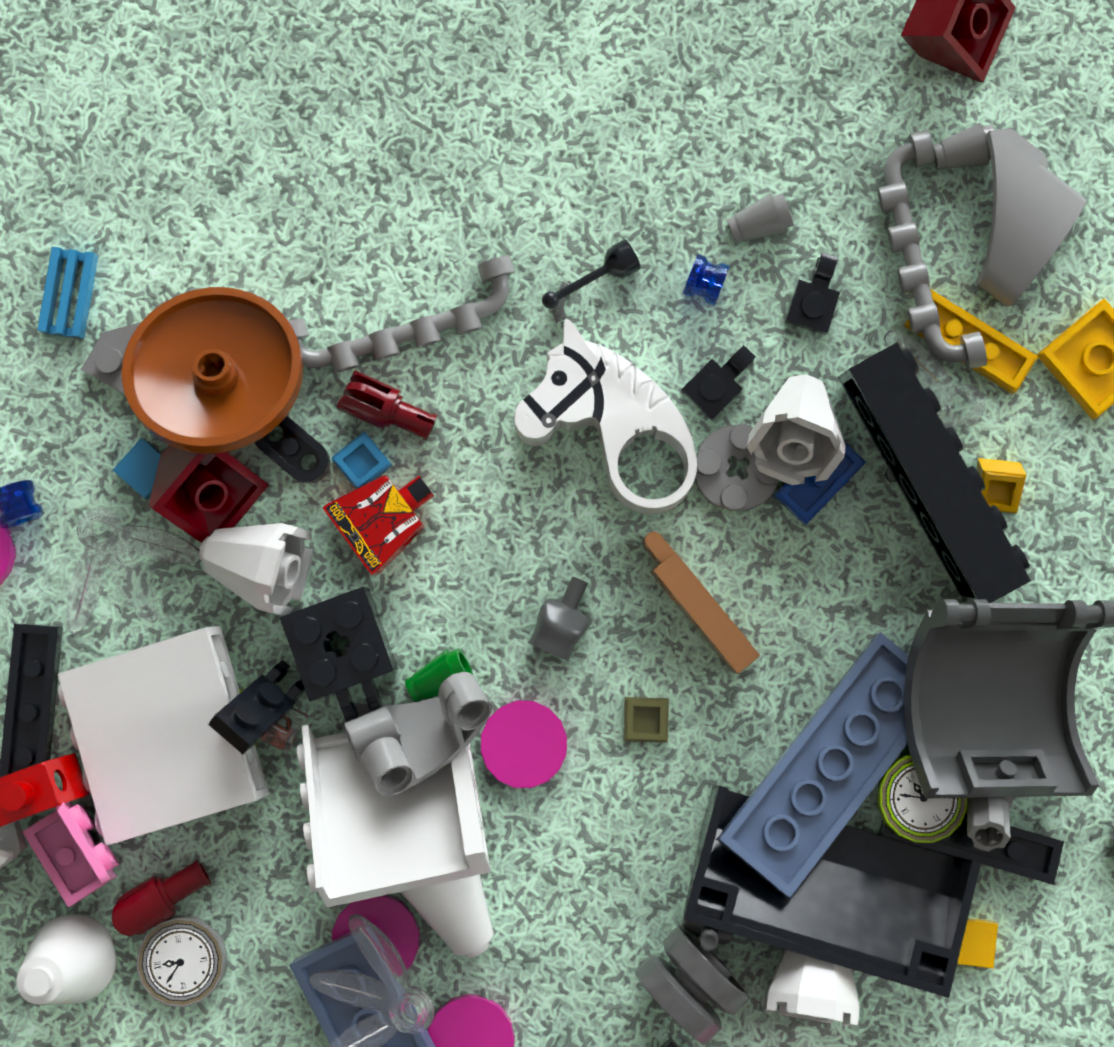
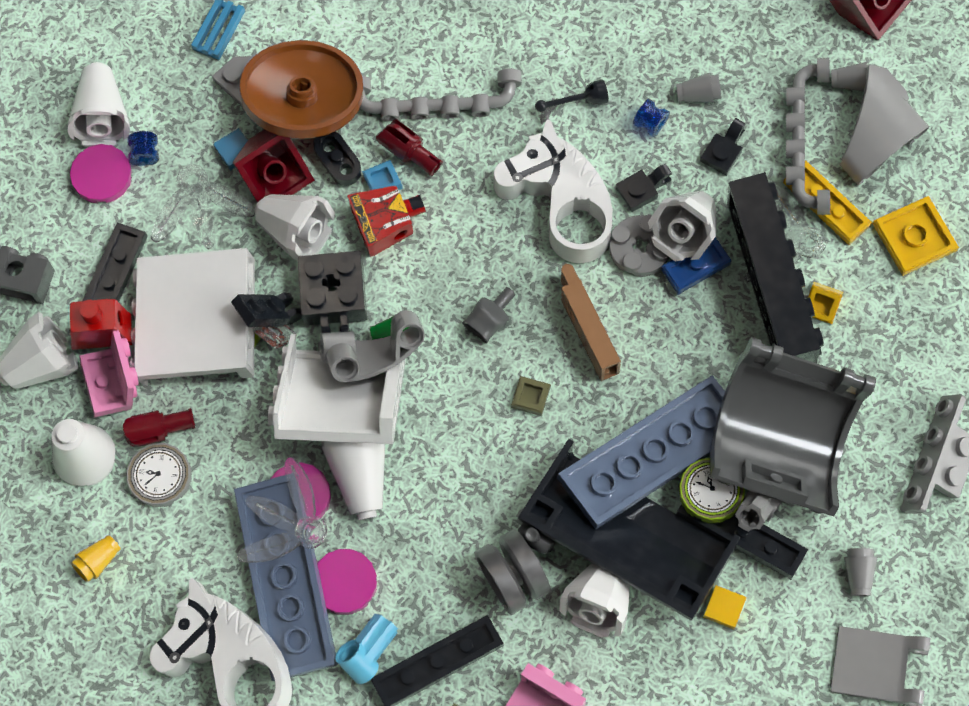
camera: 20 degrees right, 15 degrees down
dark pink tile [480,700,567,788] -> none

